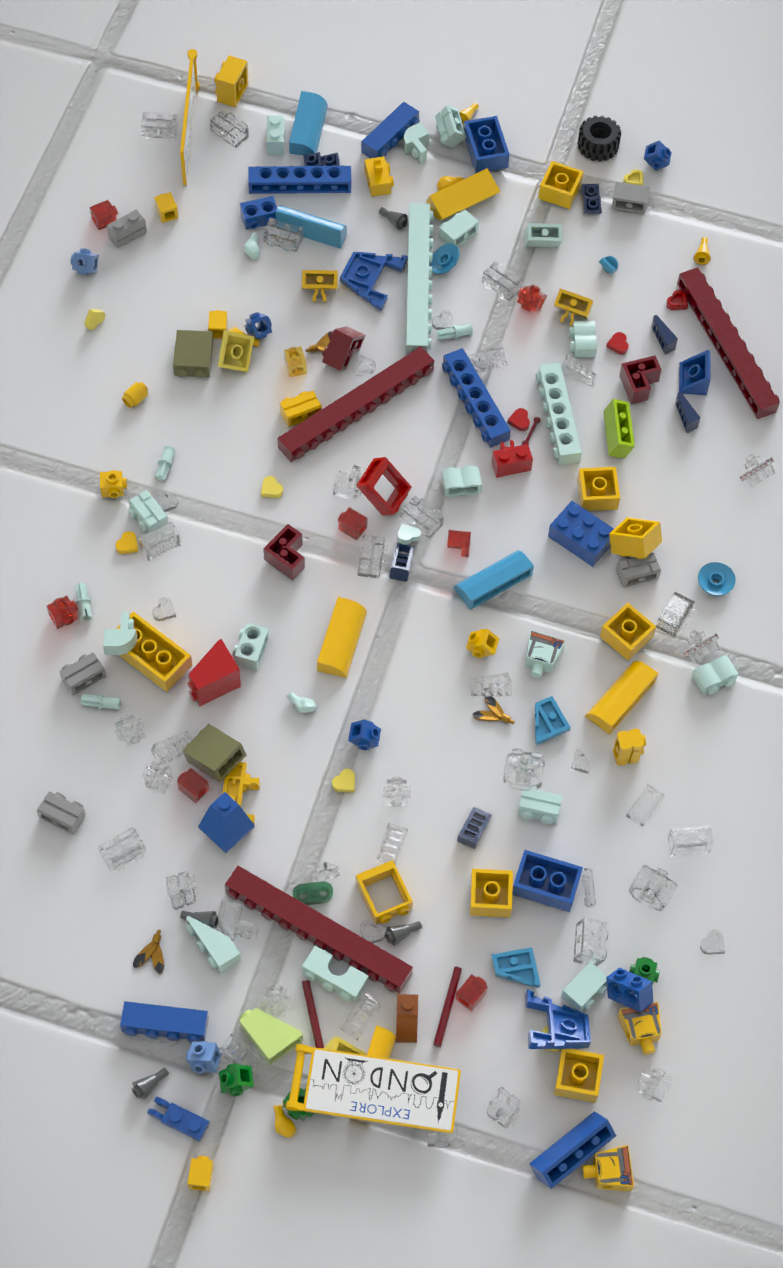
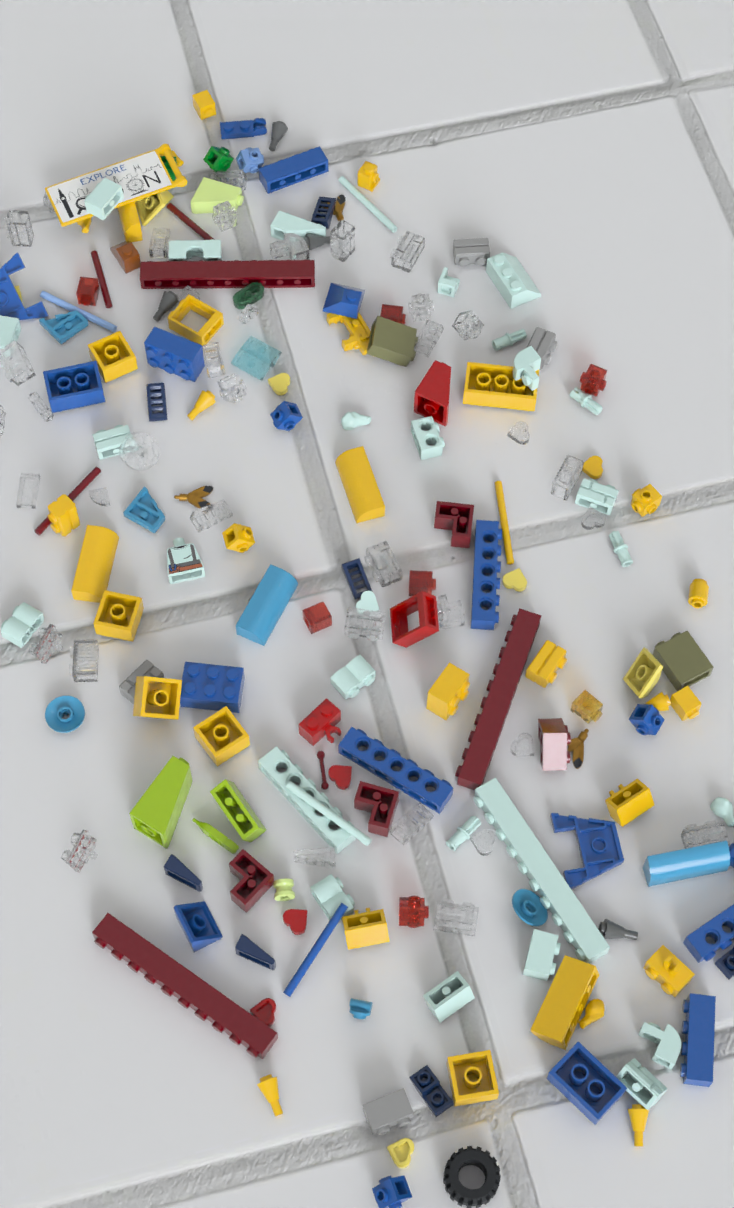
camera: 150 degrees right, 0 degrees up
none -> dark red piece [34,467,101,536]
none -> light blue piece [40,291,117,332]
none -> light aqua brick [84,178,124,220]
none -> lime slope [129,756,193,849]
none -> blue brick [144,327,205,382]
none -> yellow cone [187,390,216,420]
none -> lime piece [192,818,239,854]
none -> clear light blue slope [231,336,282,381]
none -> yellowish green wheel [273,878,295,901]
none -> blue piece [283,903,348,997]
none -> light aqua piece [286,781,372,846]
none -> dark blue slope [311,197,336,229]
none -> light aqua piece [338,176,398,233]
none -> dark red brick [354,781,399,837]
none -> yellow brick [358,161,380,192]
none -> yellow brick [426,662,470,720]
none -> light aqua panel [437,267,460,297]
none -> blue brick [471,520,502,630]
none -> light aqua slope [486,252,541,309]
none -> yellow piece [495,481,514,565]

